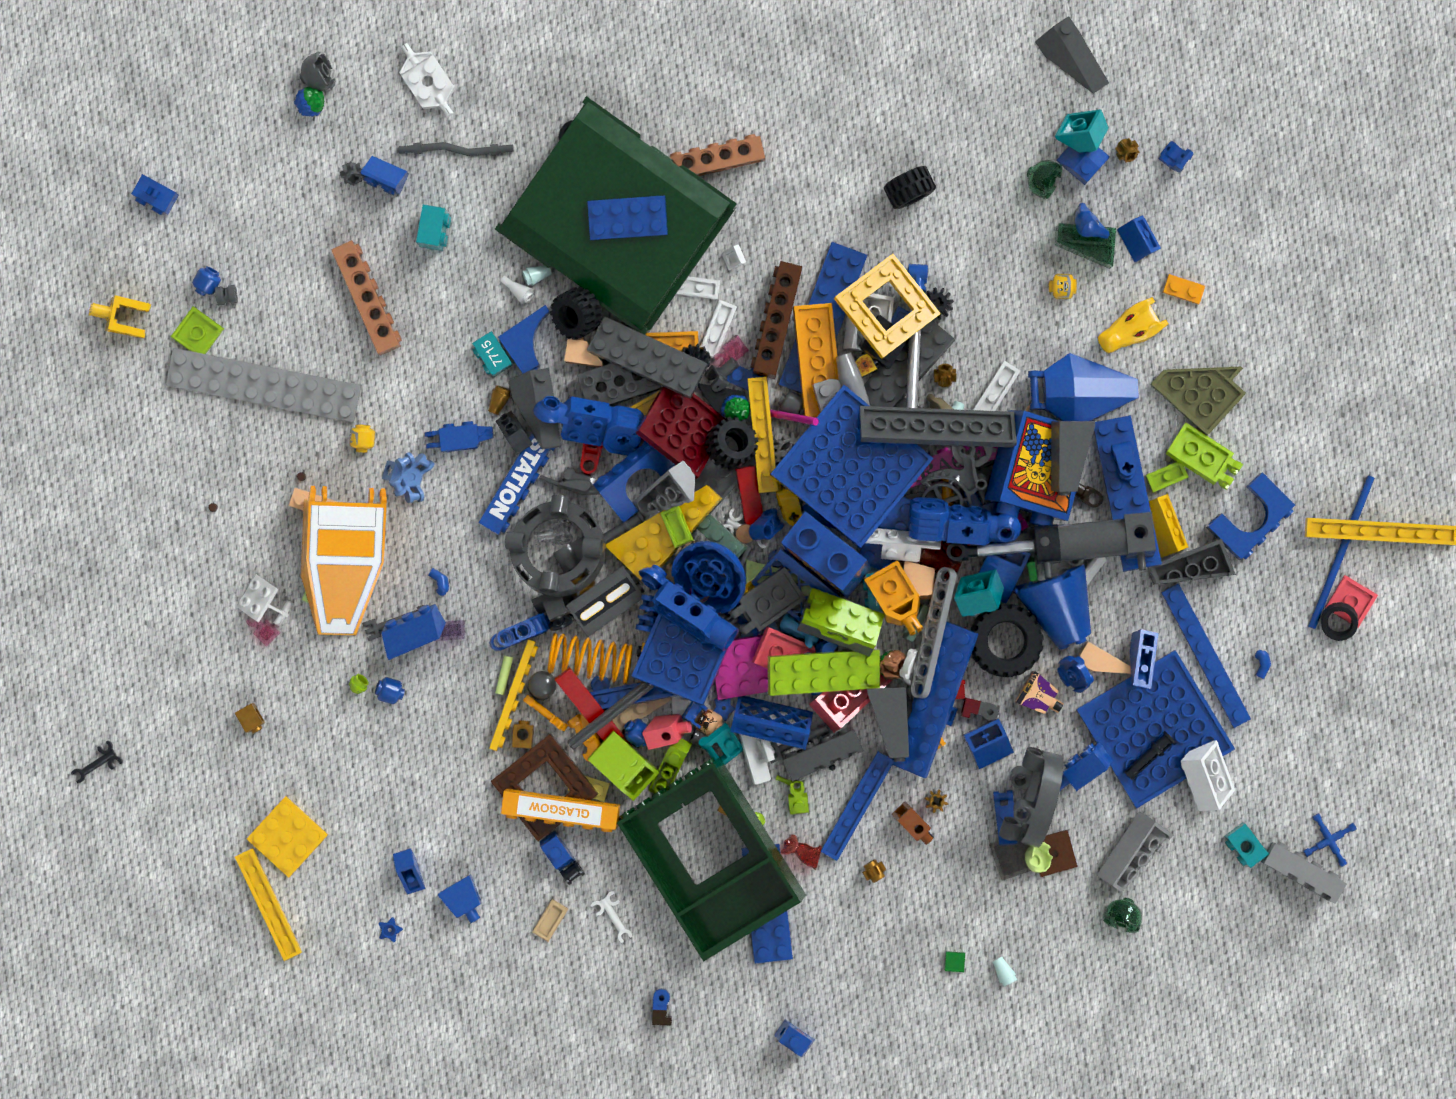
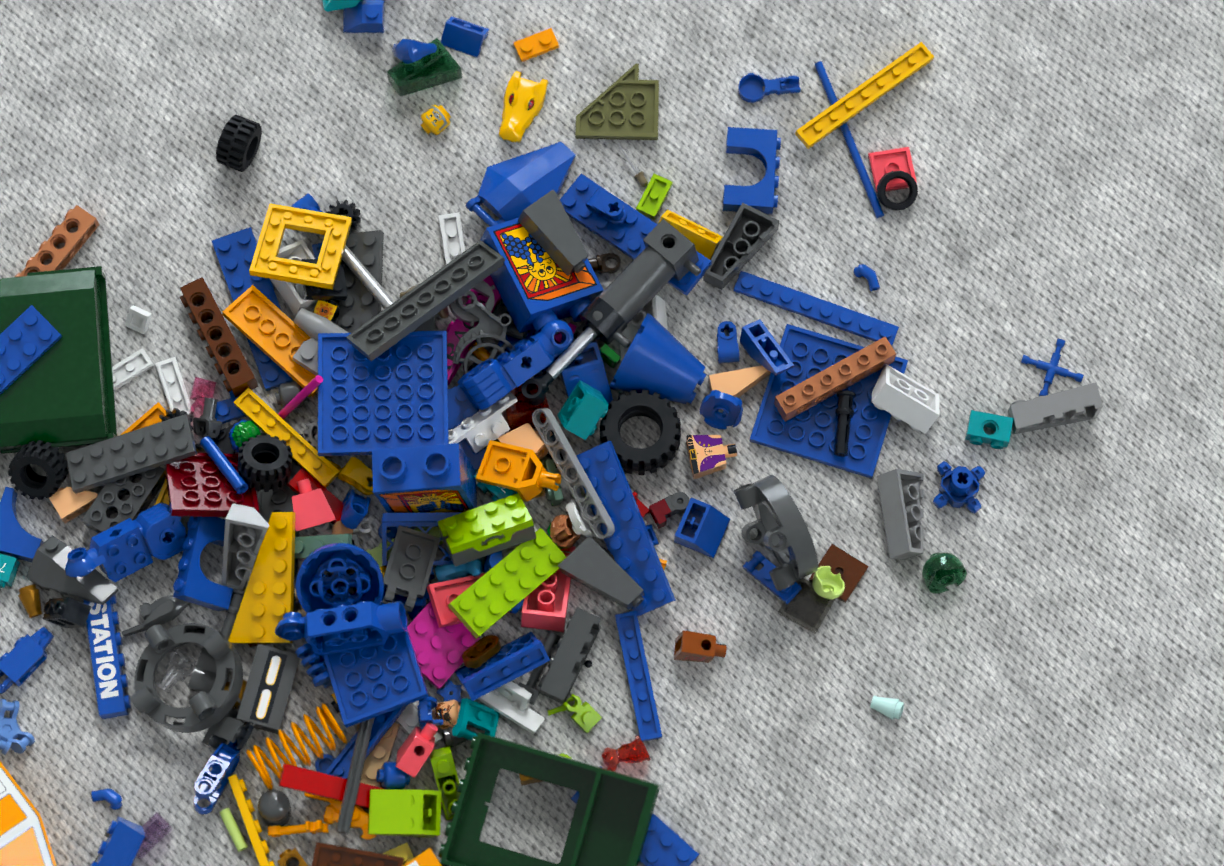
camera: 45 degrees left, 15 degrees down
red piece [580,443,603,476] -> none
lime tile [660,506,694,549] -> none
pearl gold gear [862,859,886,883] -> none
pearl gold gear [924,789,948,813] -> none
pearl gold gear [933,364,957,387] -> none
green tile [944,951,965,972] -> none
clear green cylinder [1027,160,1062,199] -> none
blue brick [1060,742,1113,791] -> none
lime tile [1165,422,1243,490] -> none
none -> blue piece [200,436,248,494]
none -> coral torso [292,479,336,532]
none -> pearl gold plate [462,635,501,668]
none -> blue piece [717,321,740,363]
none -> blue piece [738,73,801,103]
none -> nougat brick [774,336,896,422]
none -> blue piece [933,461,985,514]

